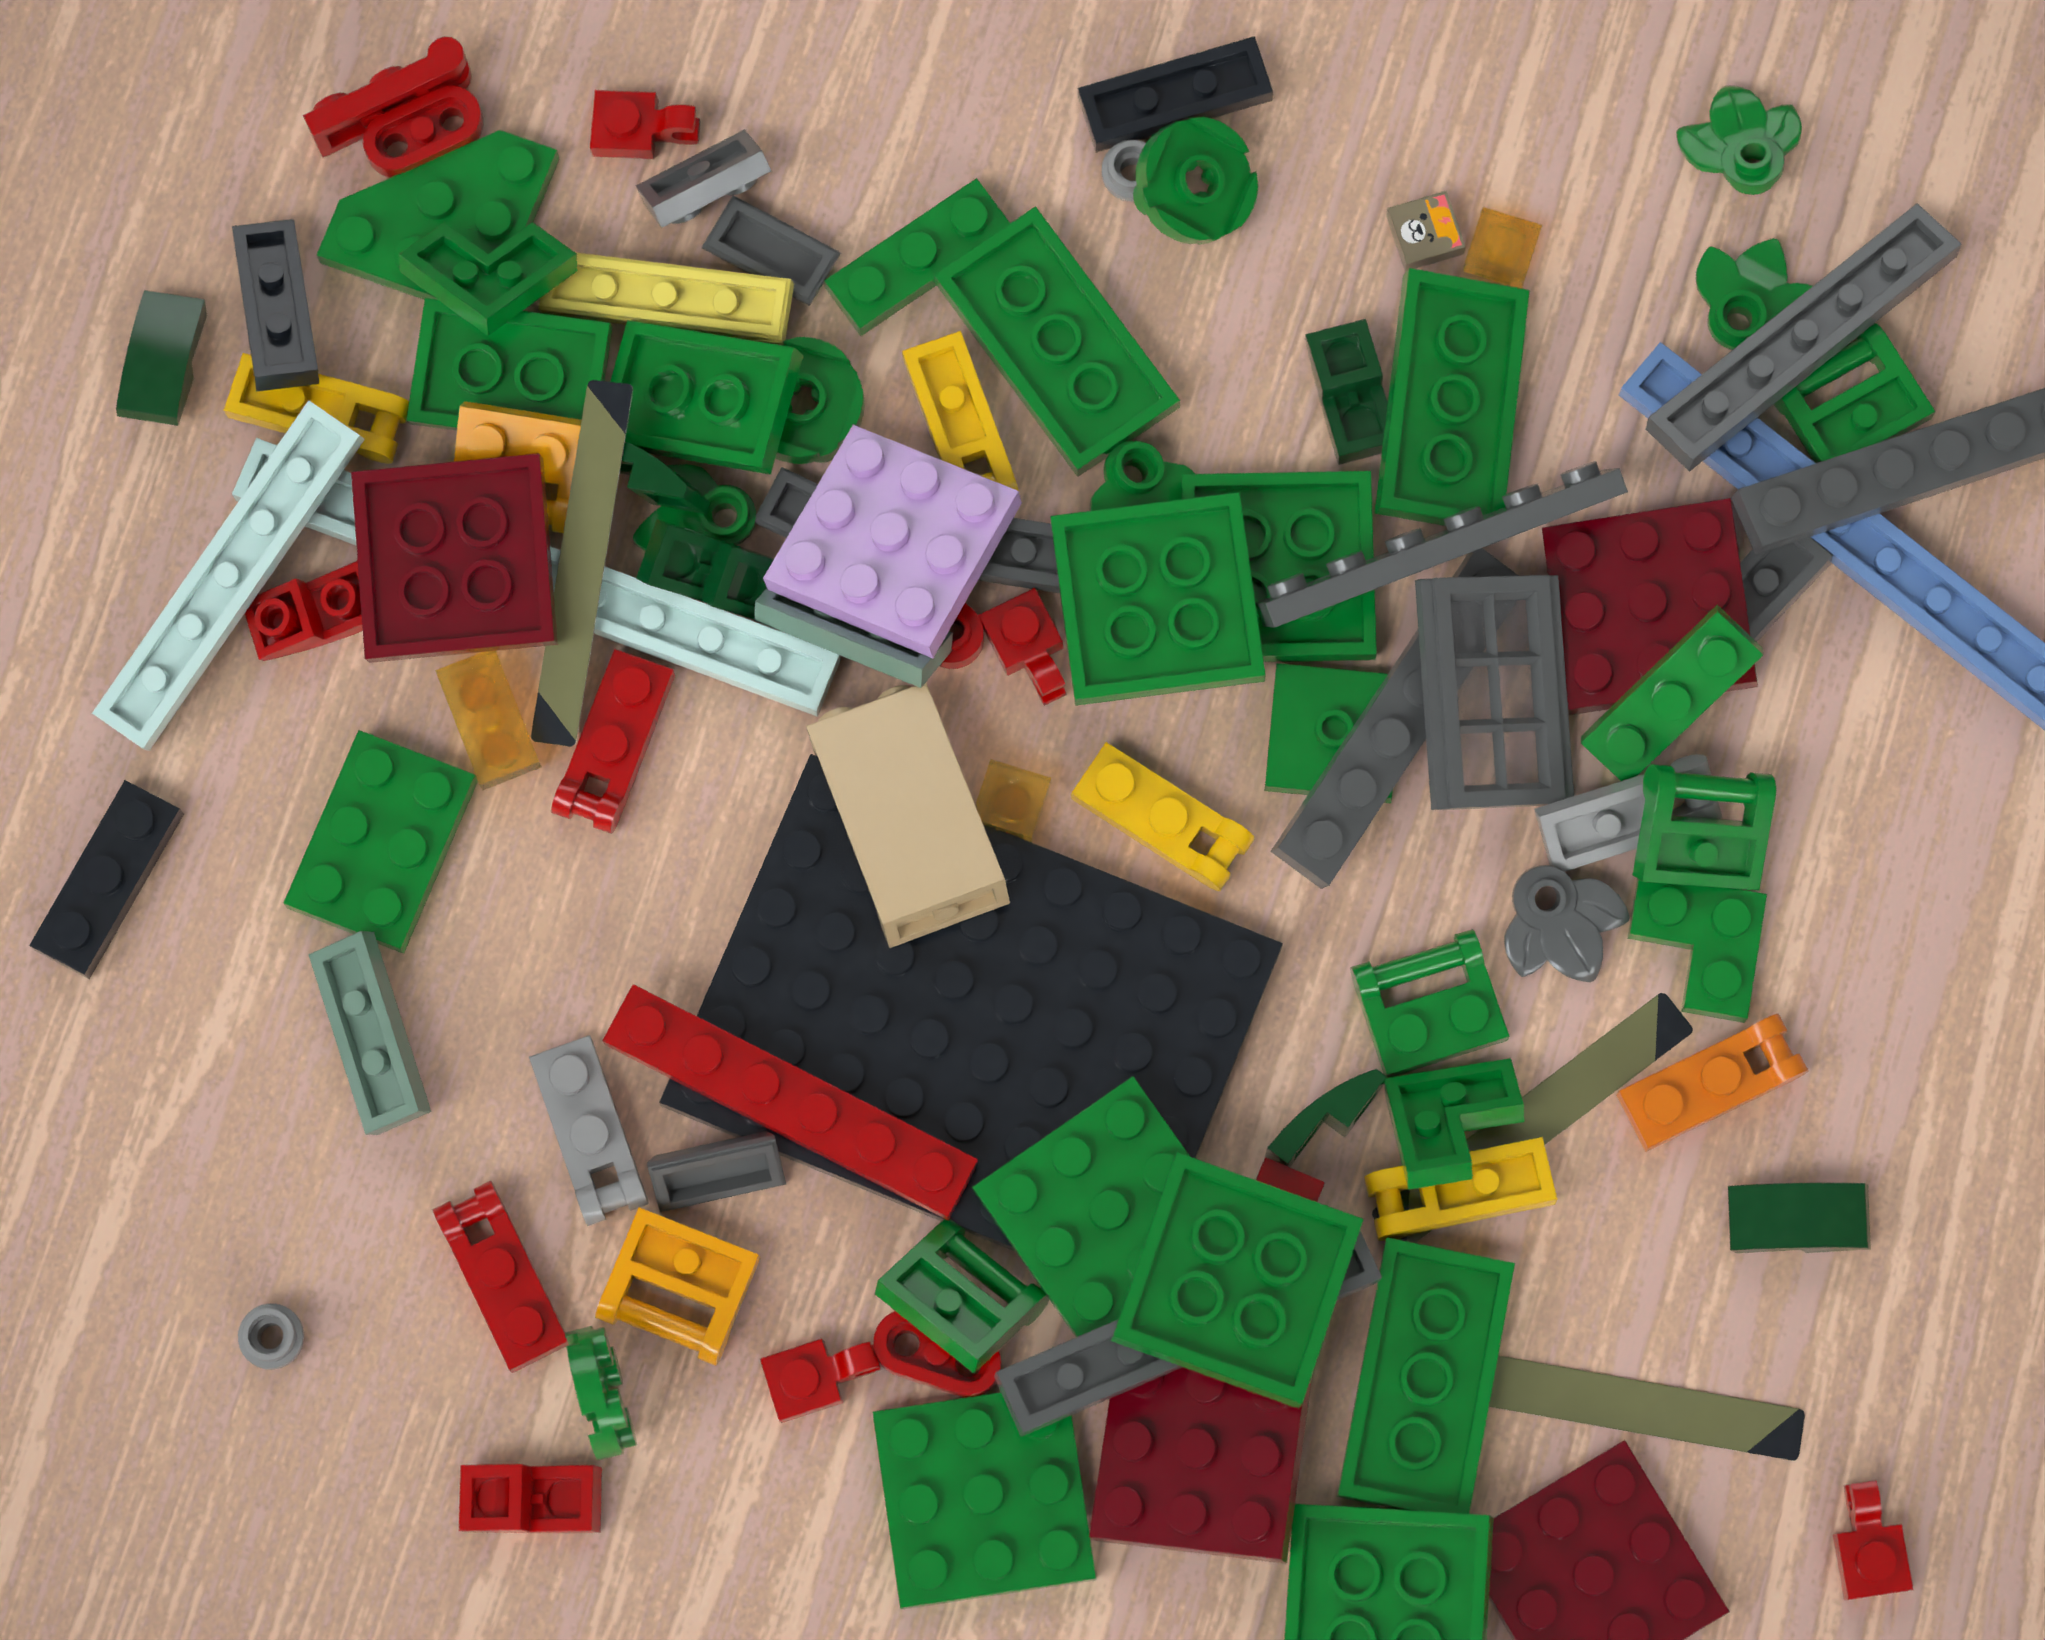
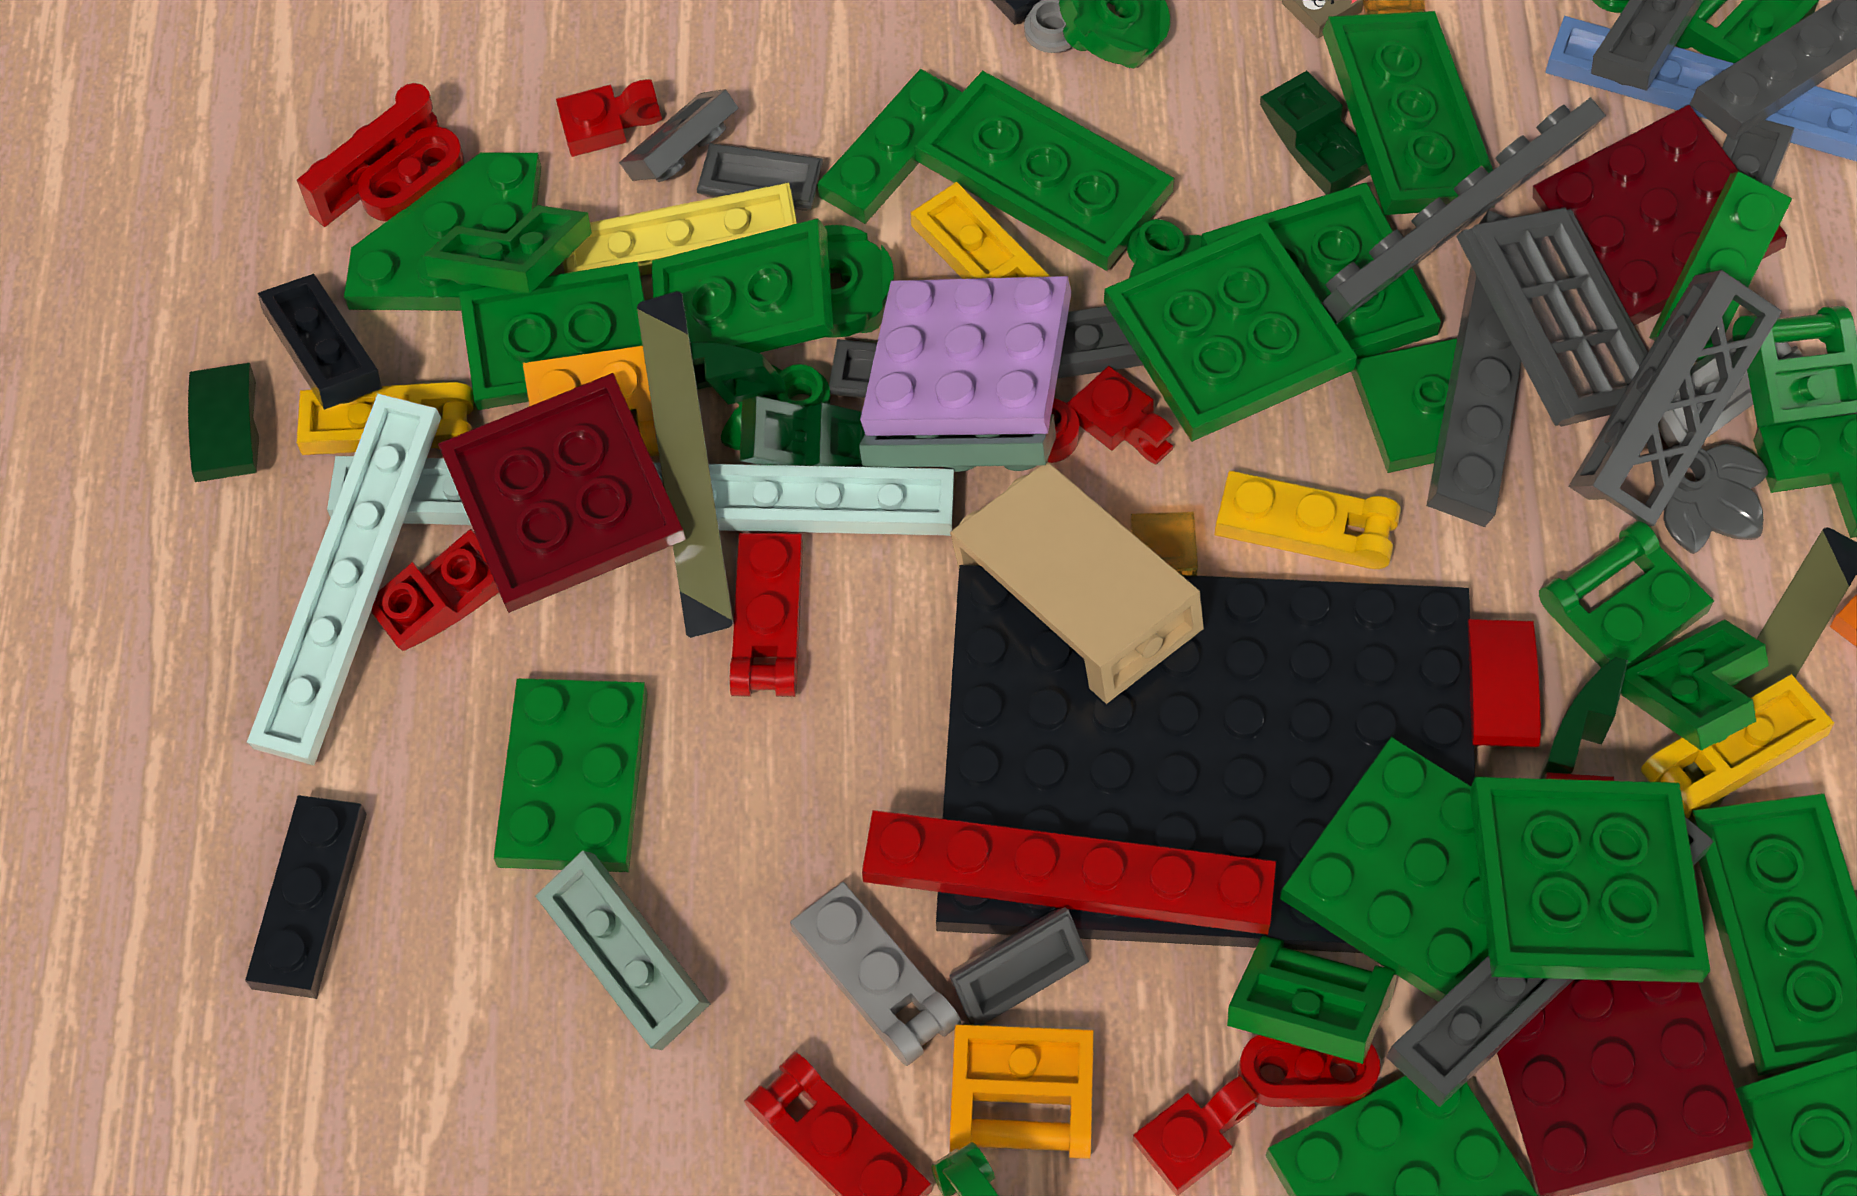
camera: 20 degrees left, 15 degrees down
clear yellow plate [435,651,542,790] -> none
none -> red slope [1468,619,1541,747]
none -> dark grey fence [1568,270,1782,526]

